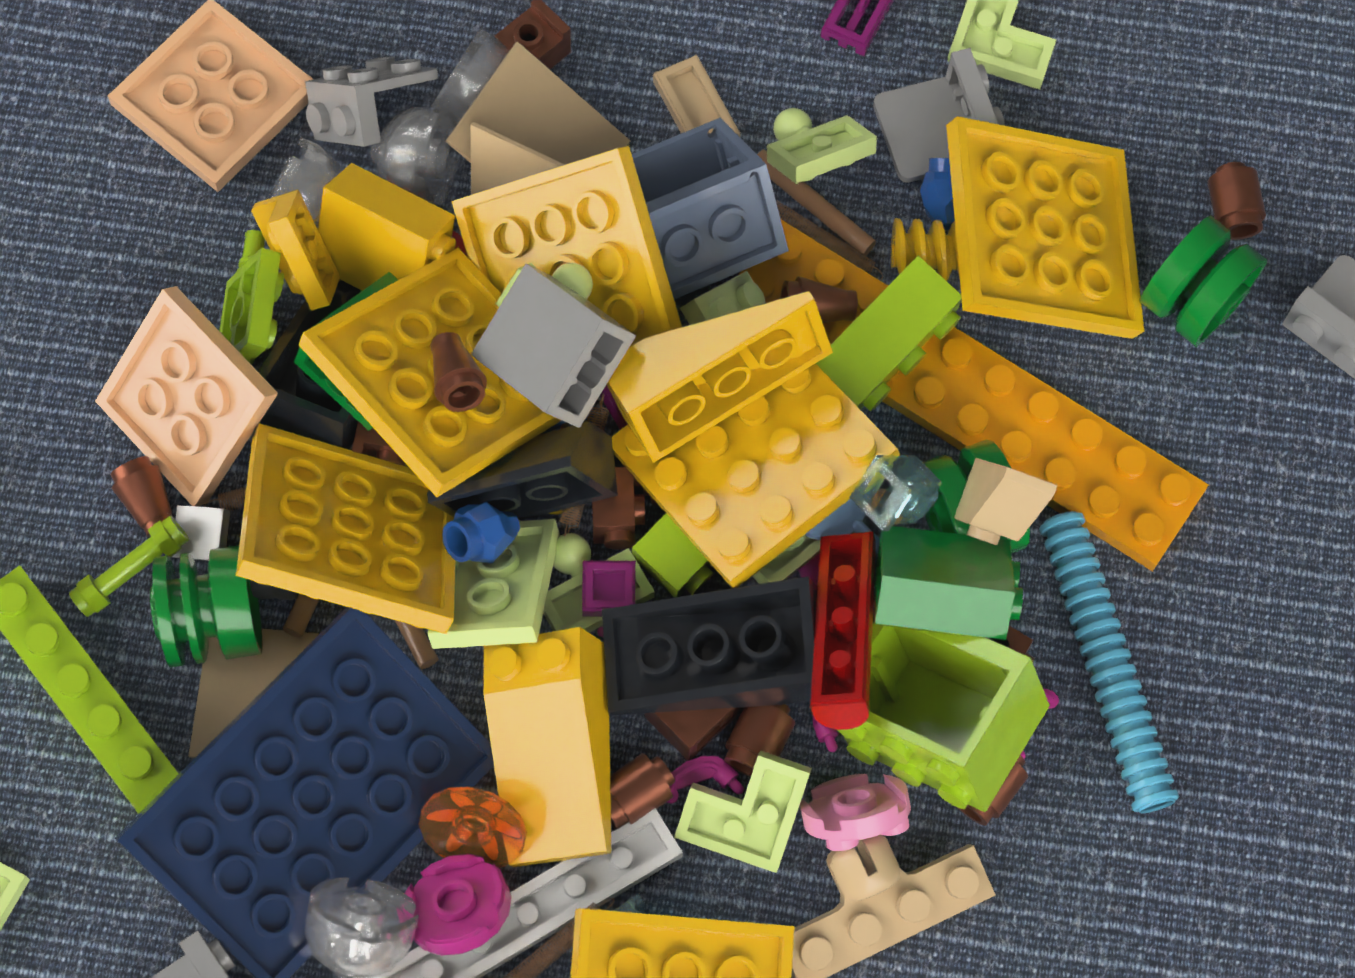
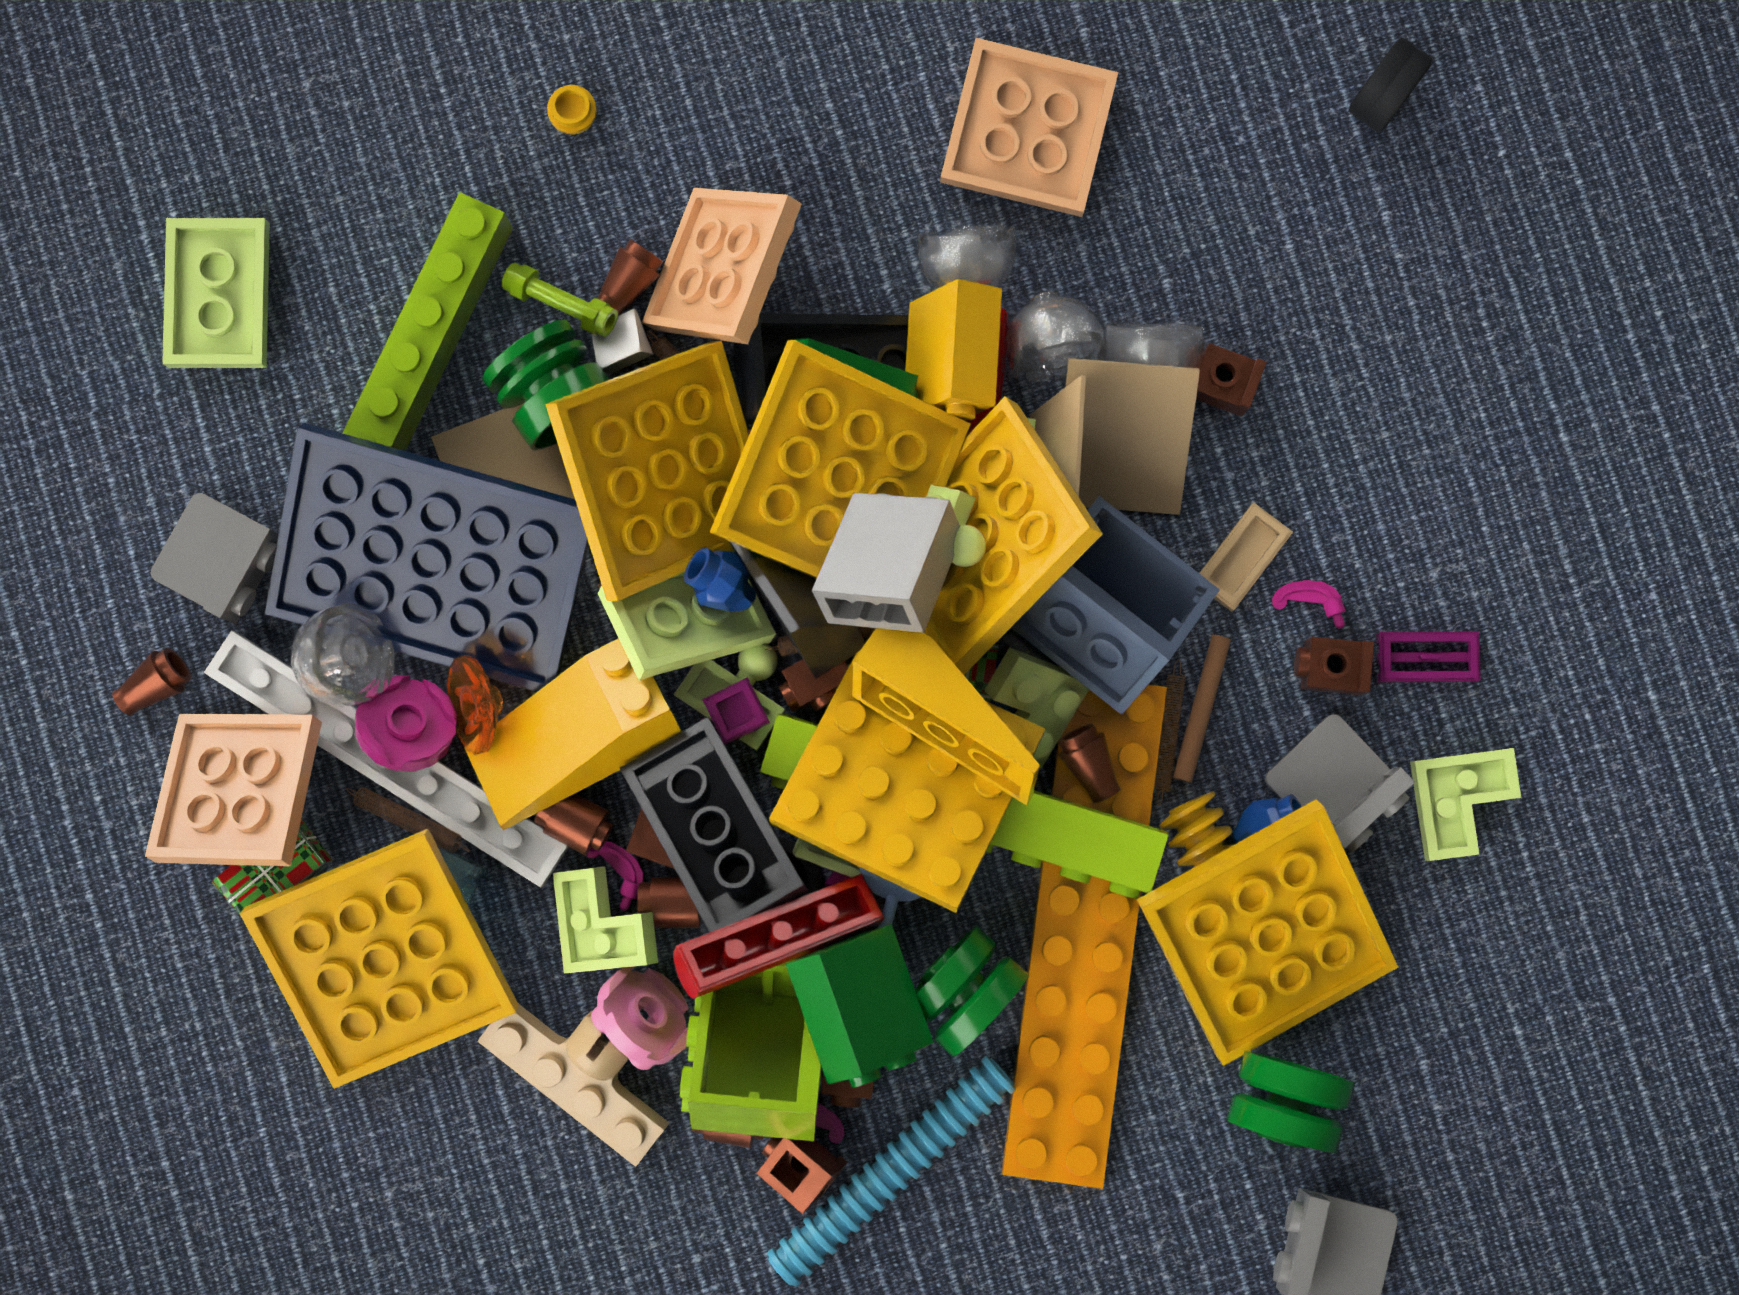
camera: 65 degrees right, 15 degrees up
lime plate [219,230,284,365] -> none
yellow bracket [252,190,340,311] -> none
light grey bracket [305,57,438,147] -> none
copper cone [430,332,487,412] -> none
yellowish green plate [767,108,877,184] -> none
clear light blue brick [850,455,942,531] -> none
tan slope [954,458,1058,545] -> none
copper brick [1208,162,1266,240] -> none
none -> copper brick [756,1137,848,1214]
none -> dark pink piece [1272,580,1346,629]
none -> copper brick [1294,637,1374,695]

